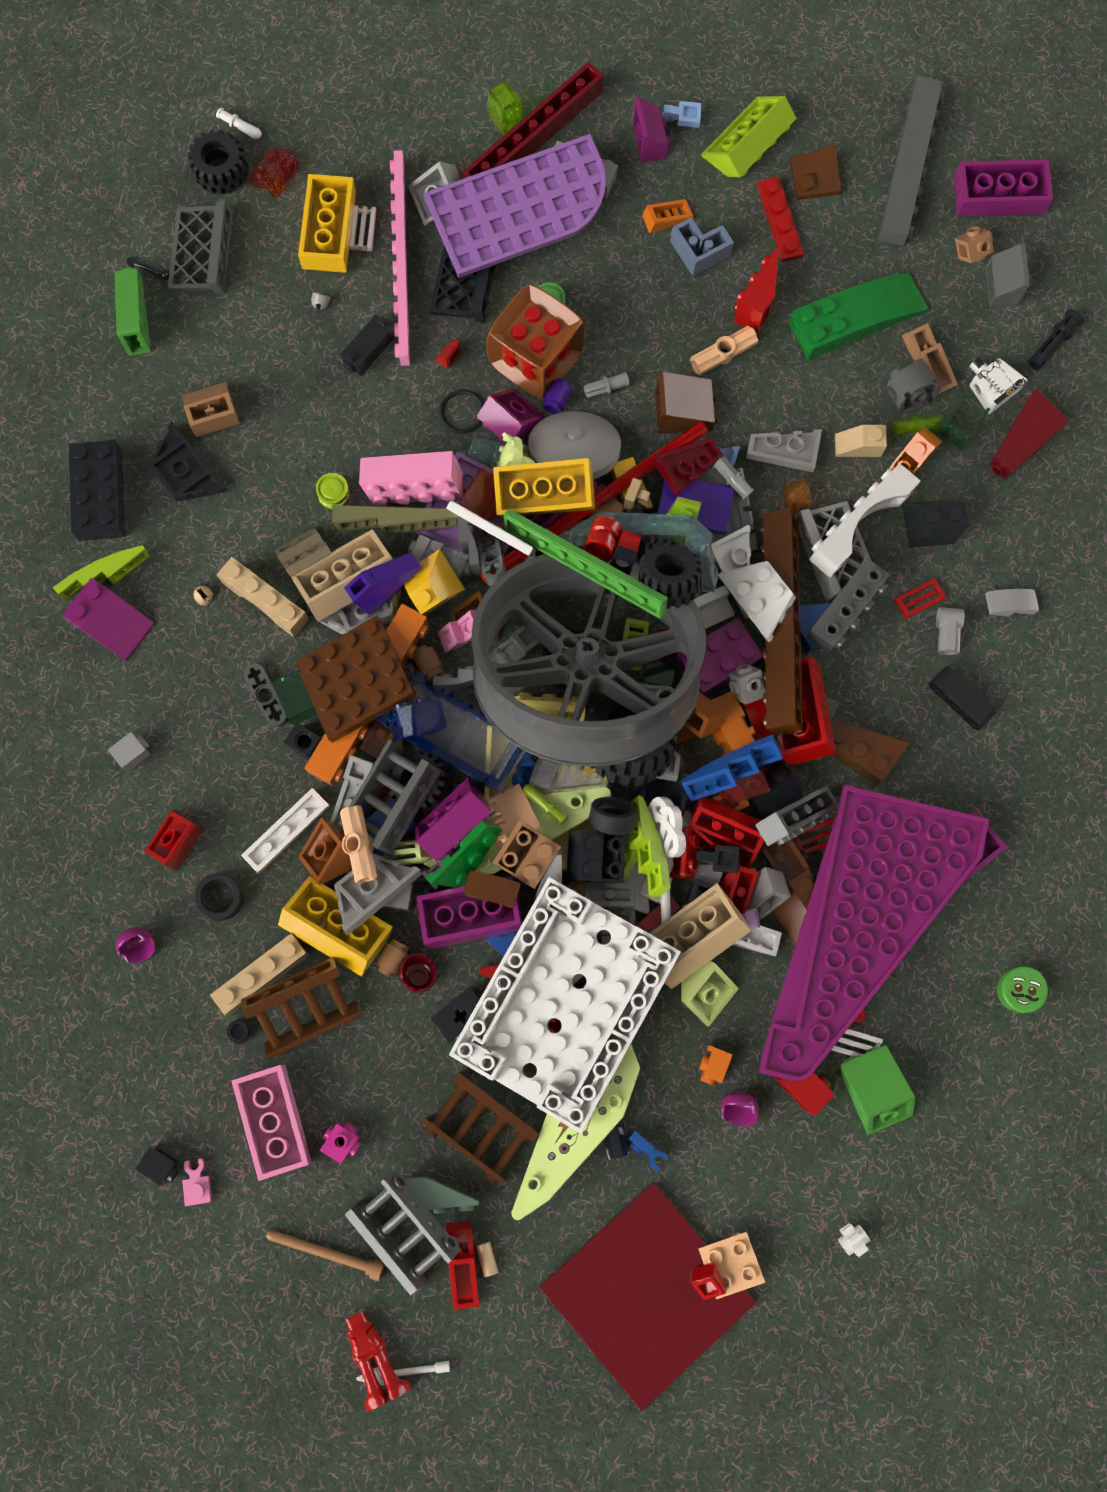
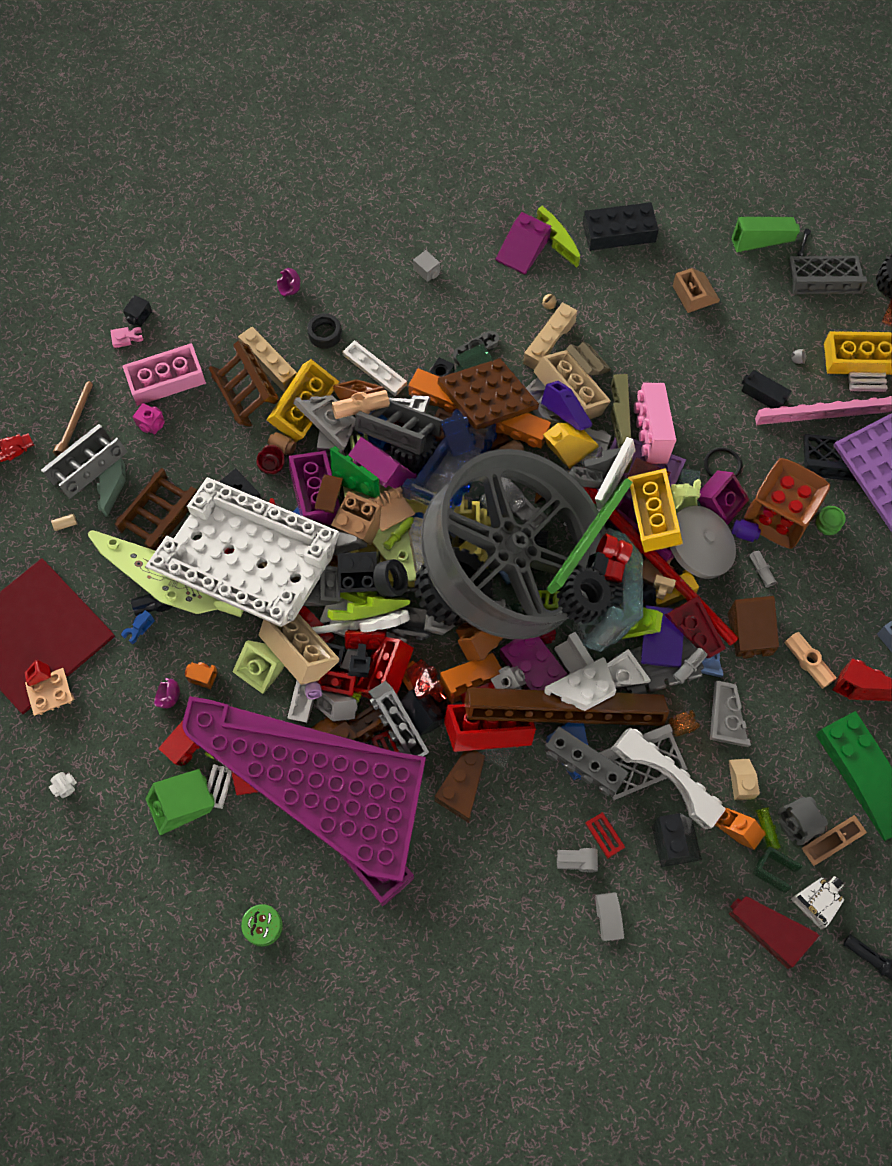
camera: 90 degrees right, 10 degrees down
red slope [144,811,203,871] -> none
black wing [148,422,227,502] -> none
black plate [227,1019,253,1044] -> none
lime wheel [316,473,350,509] -> none
red slope [435,340,461,369] -> none
red slope [446,1220,479,1310] -> none
blue slope [681,735,782,801] -> none
black beam [929,666,996,731] -> none

